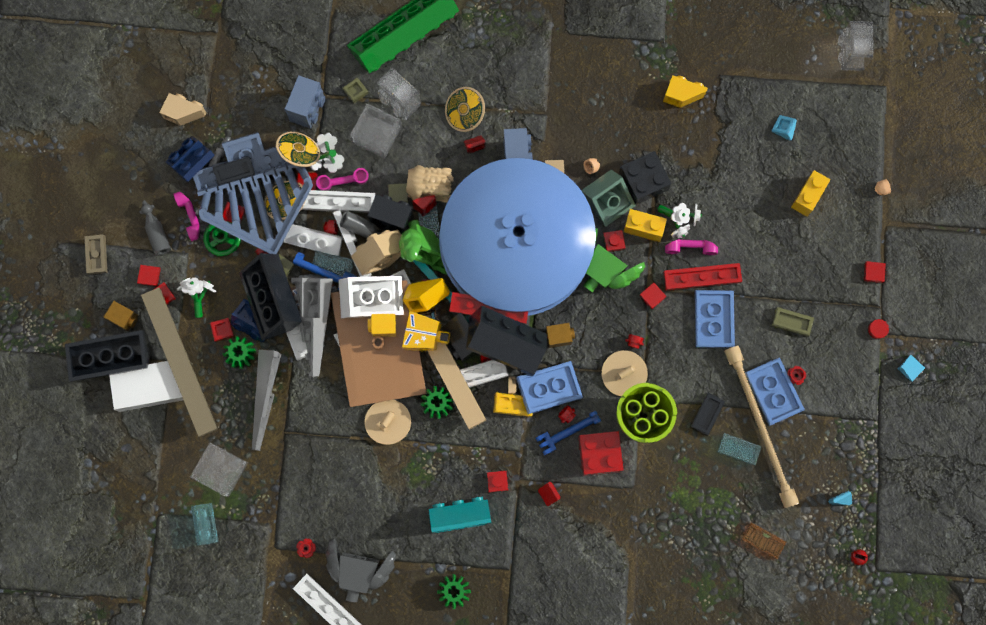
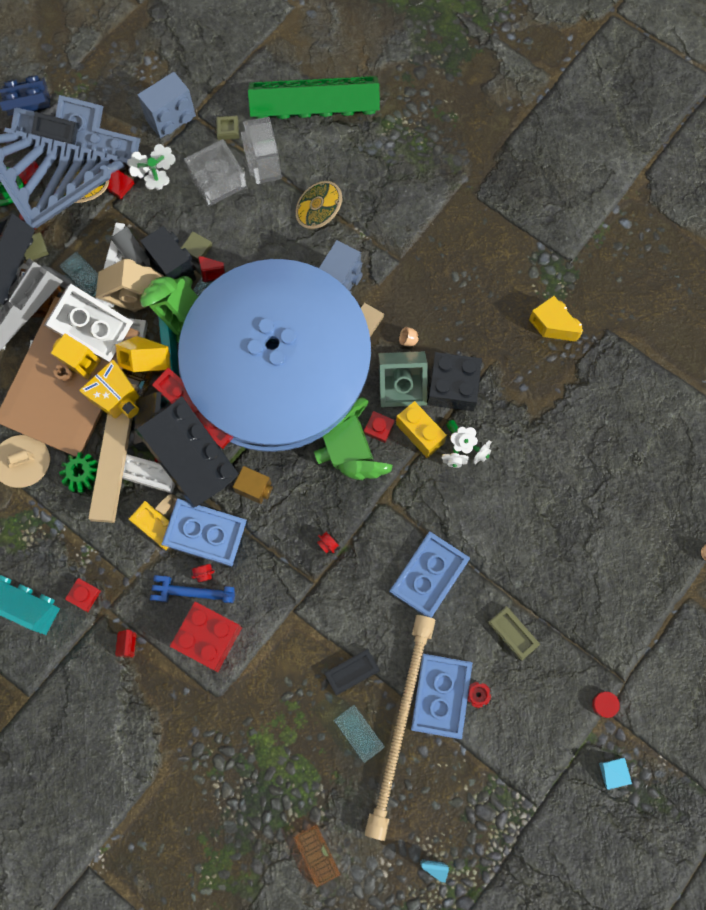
camera: 35 degrees right, 5 degrees down
tan slope [159,93,207,126] -> none
shield [276,132,320,167] -> none
white plate [284,224,343,256] -> none
blue hinge [292,252,357,290] -> none
white plate [301,190,375,213] -> none
dark pink bar [316,168,369,191] -> none
red hinge [323,219,338,235] -> none
tan piece [406,165,454,203] -> none
red slope [464,135,485,154] -> none
tan shield [601,351,648,396] -> none
lime cone [616,383,677,443] -> none
red tile [639,283,667,309] -> none
red plate [663,263,742,291] -> none
dark pink bar [665,239,718,255] -> none
medium azure slope [772,115,797,141] -> none
yellow brick [791,170,831,217] -> none
red tile [864,261,886,283] -> none

